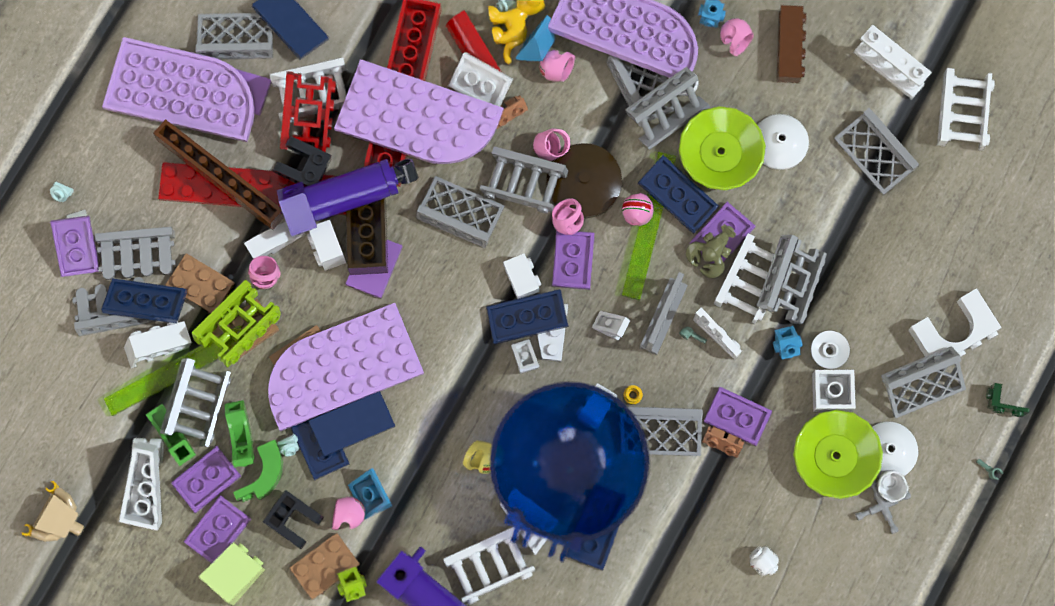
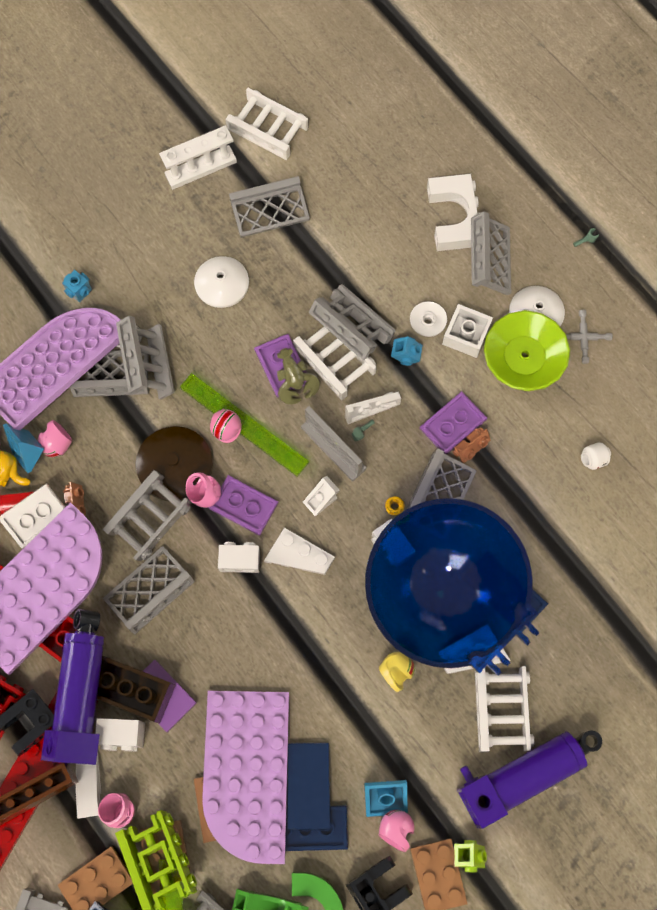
camera: 65 degrees left, 5 degrees down
light aqua plate [277,434,299,456] -> none
dark blue tile [486,289,569,344] -> none
white slope [511,339,539,374] -> none
bright pink helmet [533,128,570,161] -> none
dark blue tile [638,155,719,234] -> none
lime dish [679,106,766,191] -> none
bright pink helmet [720,18,754,56] -> none
reddish brown brick [777,5,807,83] -> none
white hair [877,470,908,502] -> none
dark green bracket [986,383,1030,417] -> none

